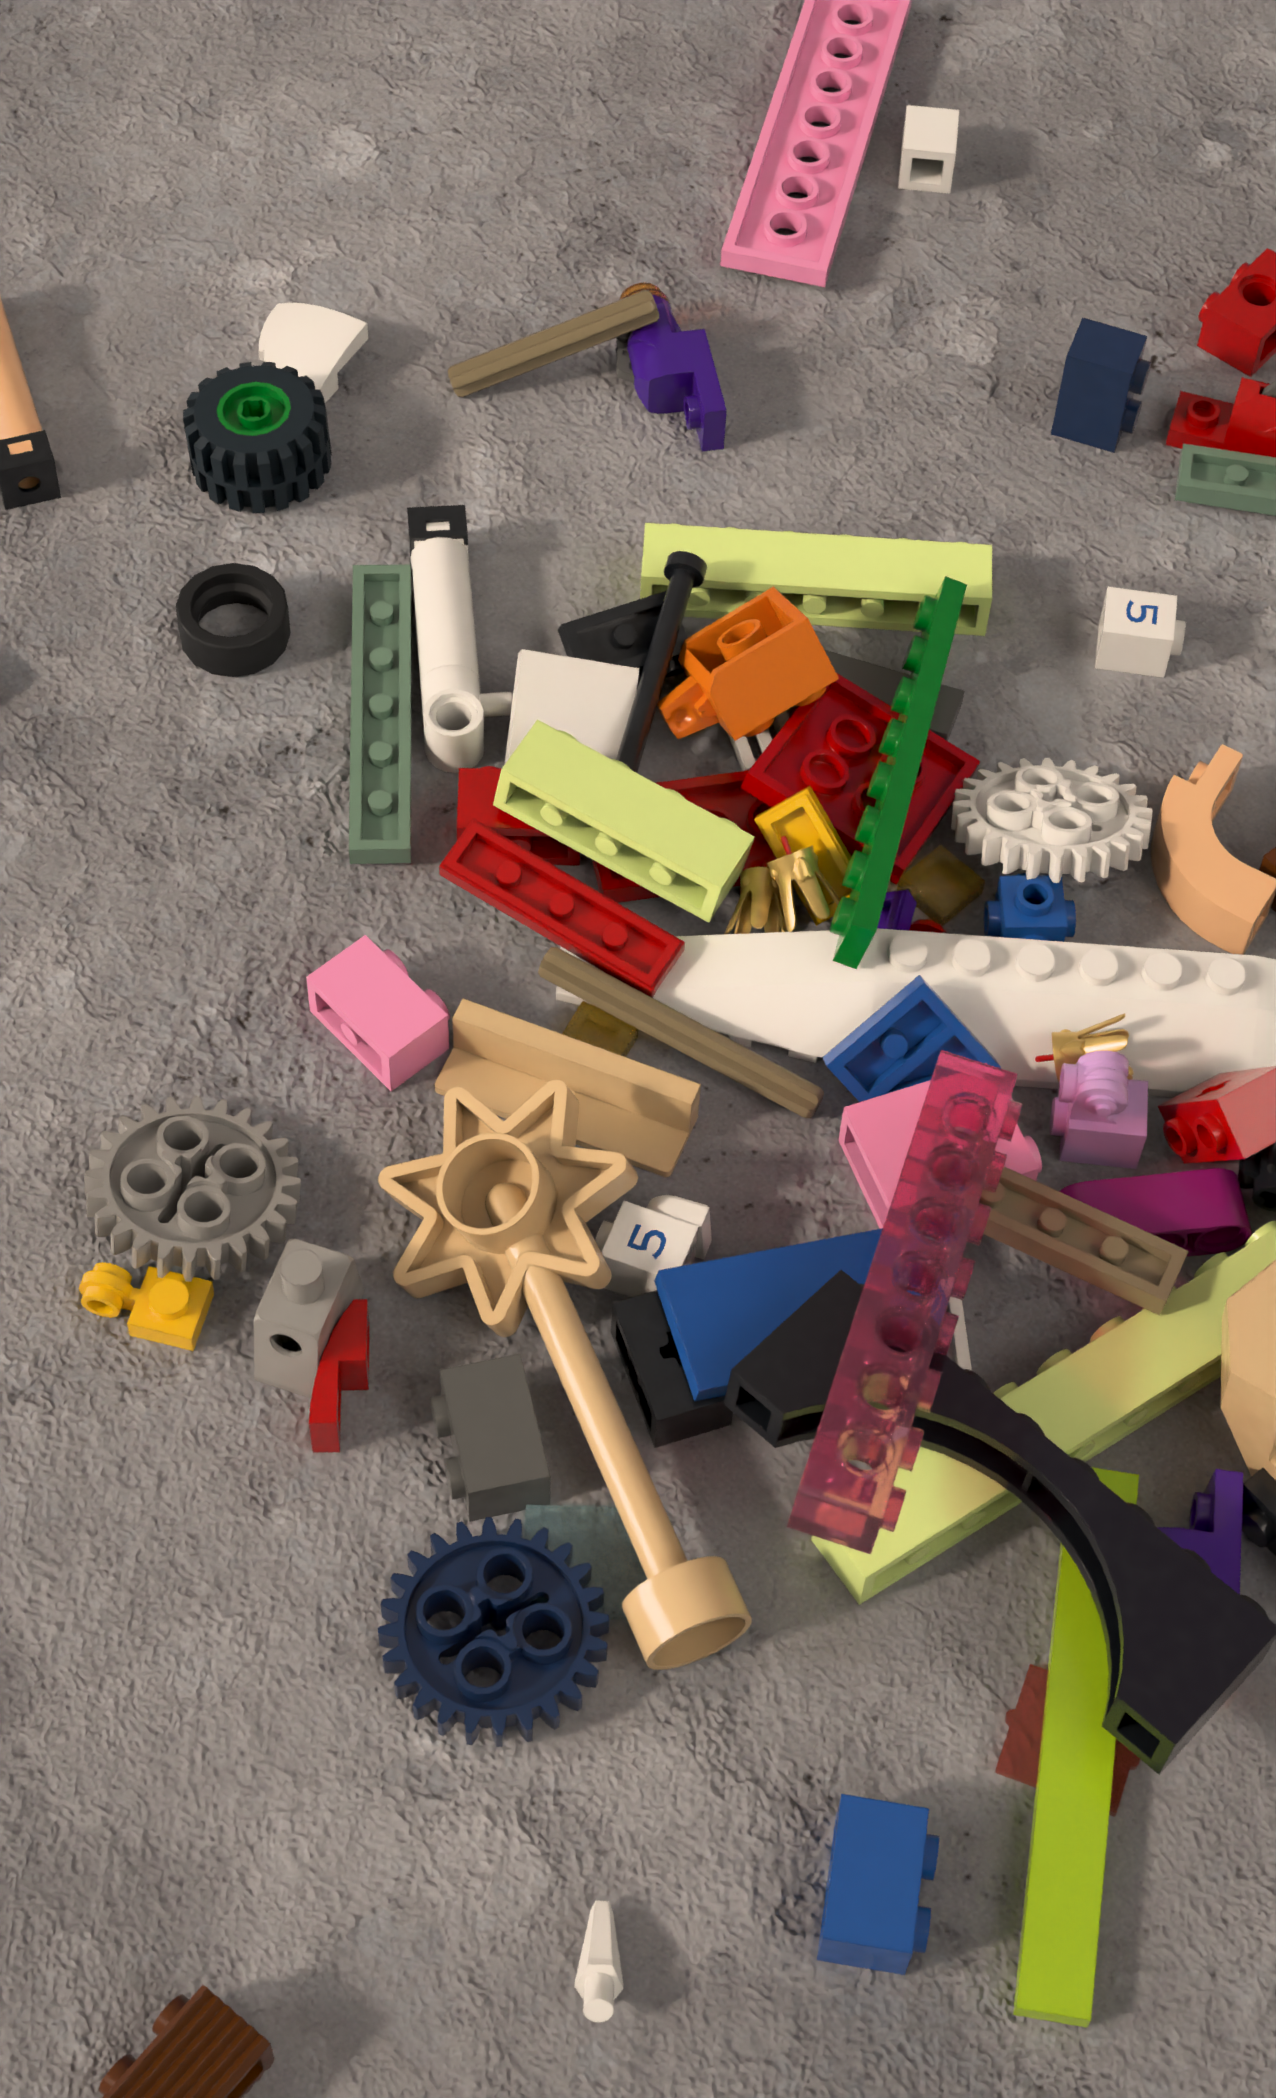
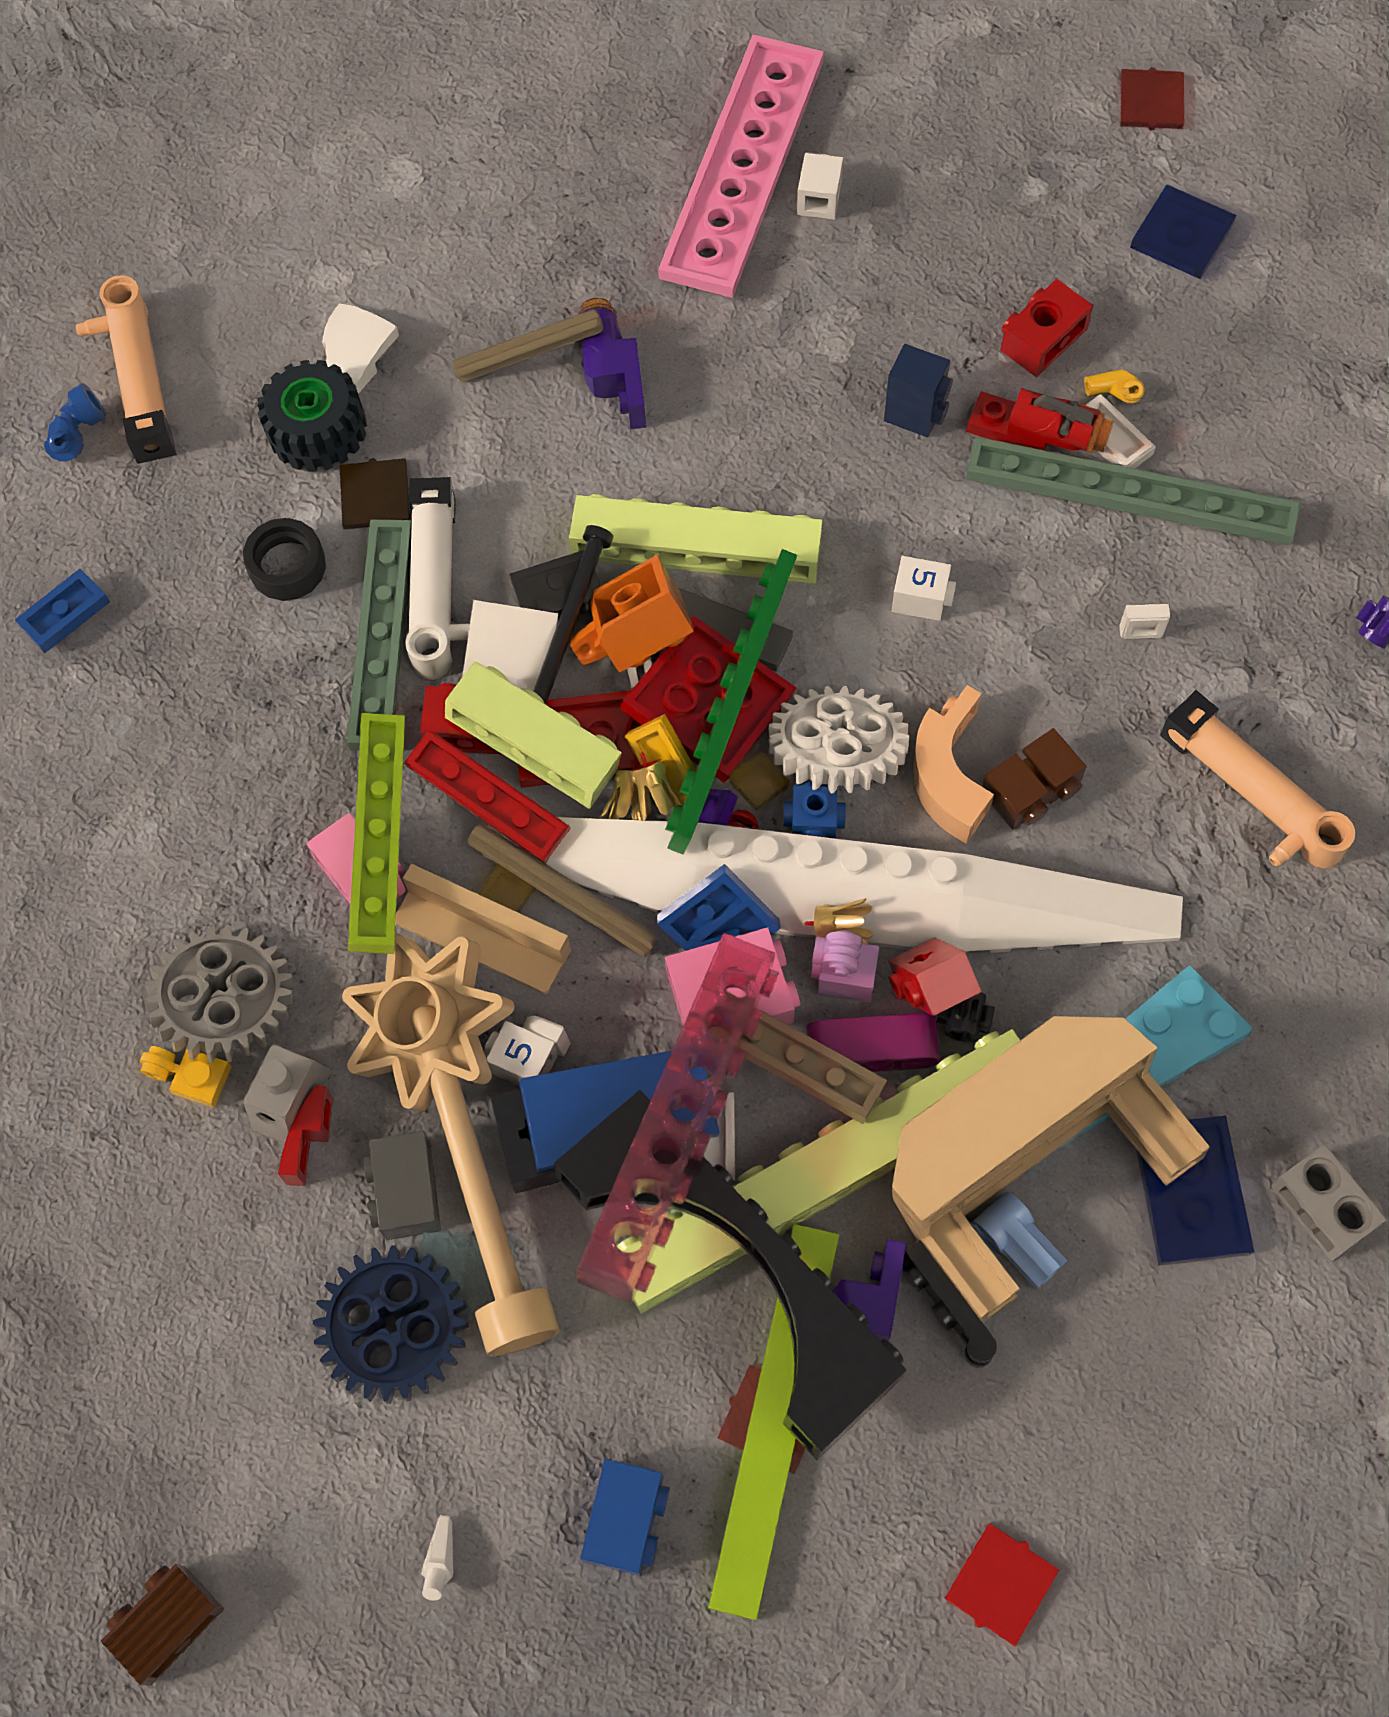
camera: 10 degrees right, 10 degrees up
none -> dark brown piece [339,458,410,530]
none -> lime plate [348,713,405,954]

